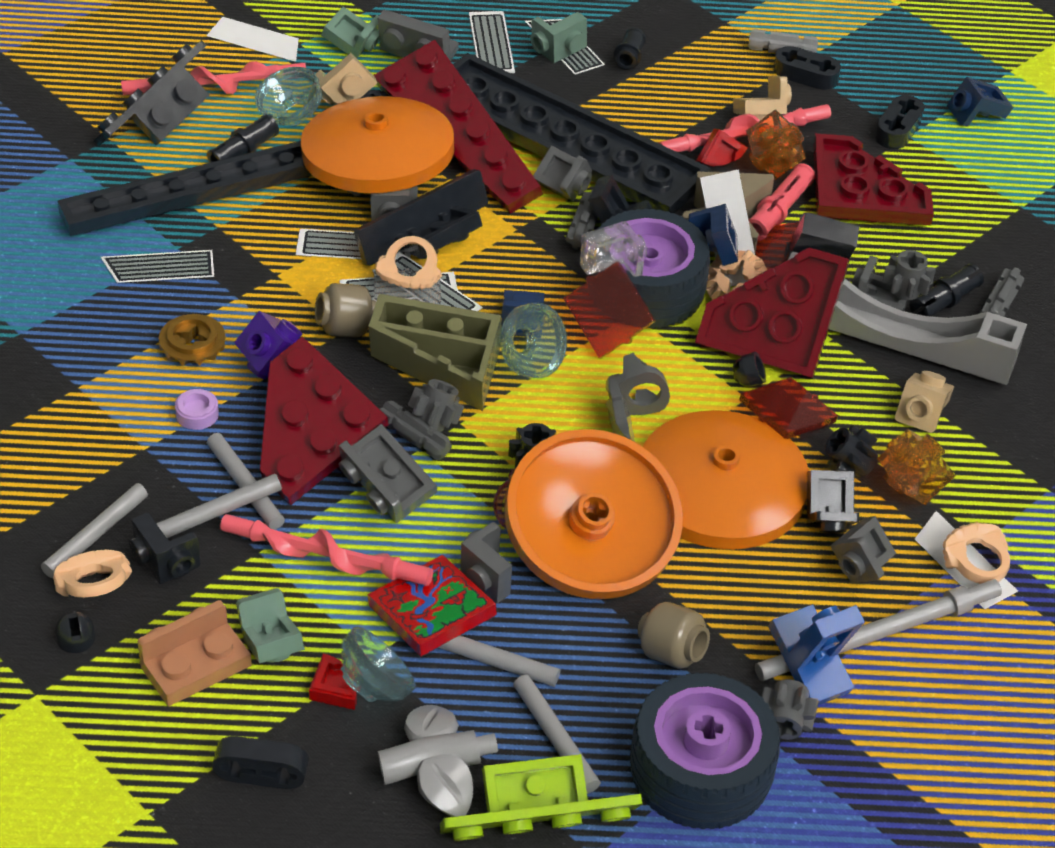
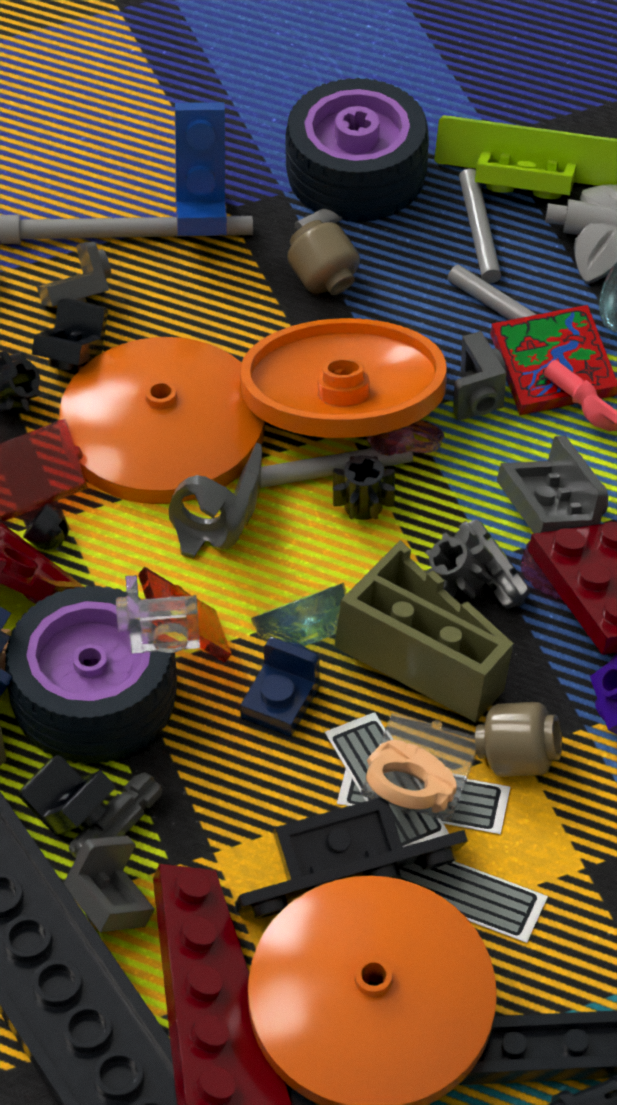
camera: 155 degrees left, 5 degrees up
dark grey gear [762,679,819,740] -> none

